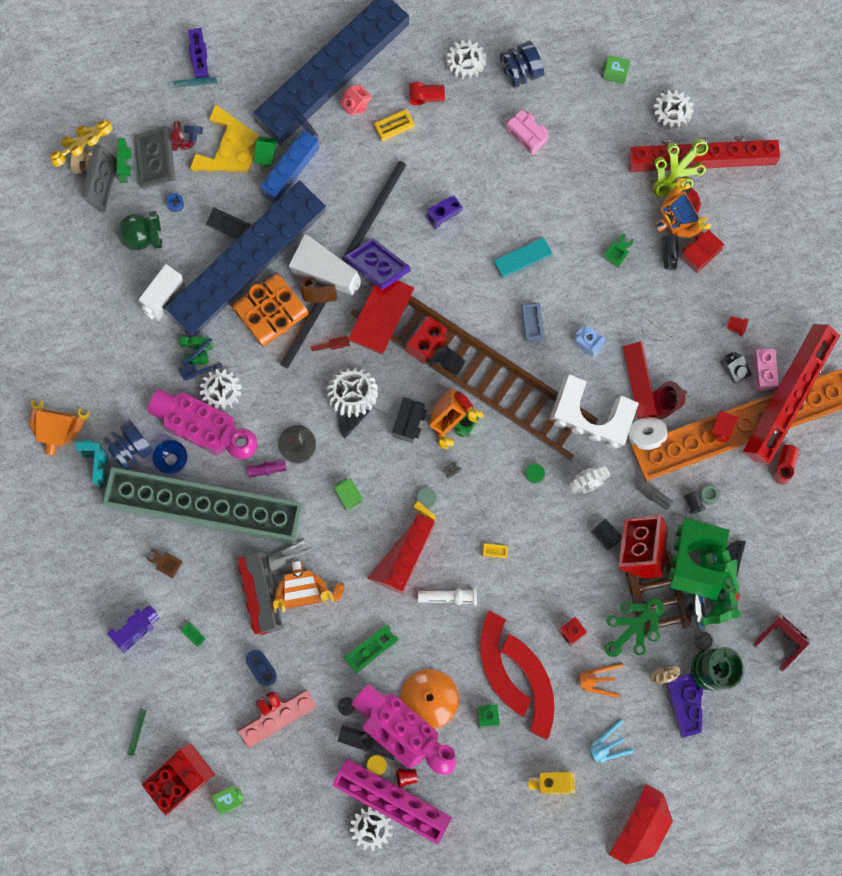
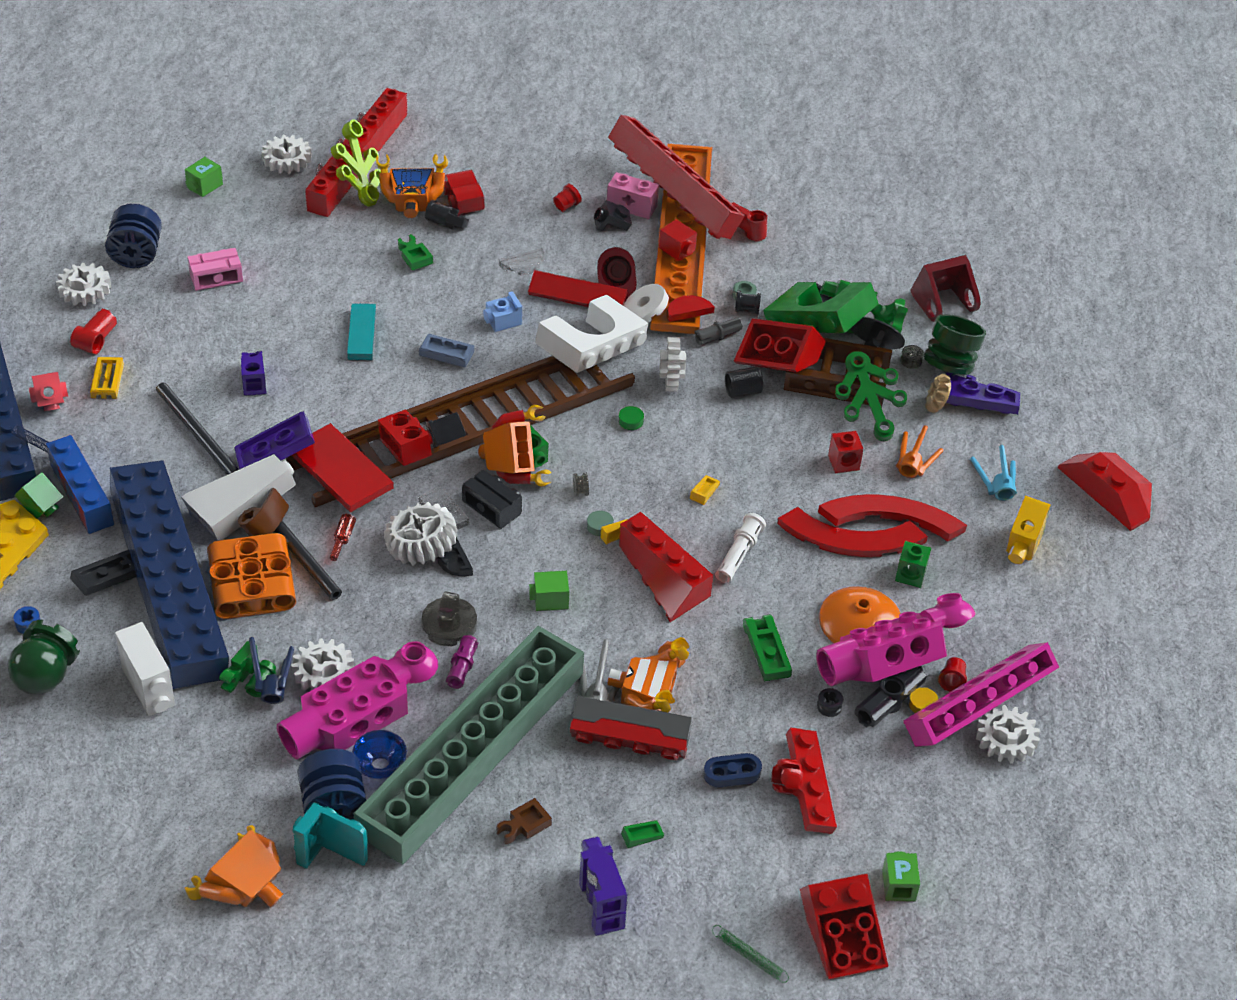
camera: 65 degrees left, 30 degrees down
none -> red tile [667,295,715,322]

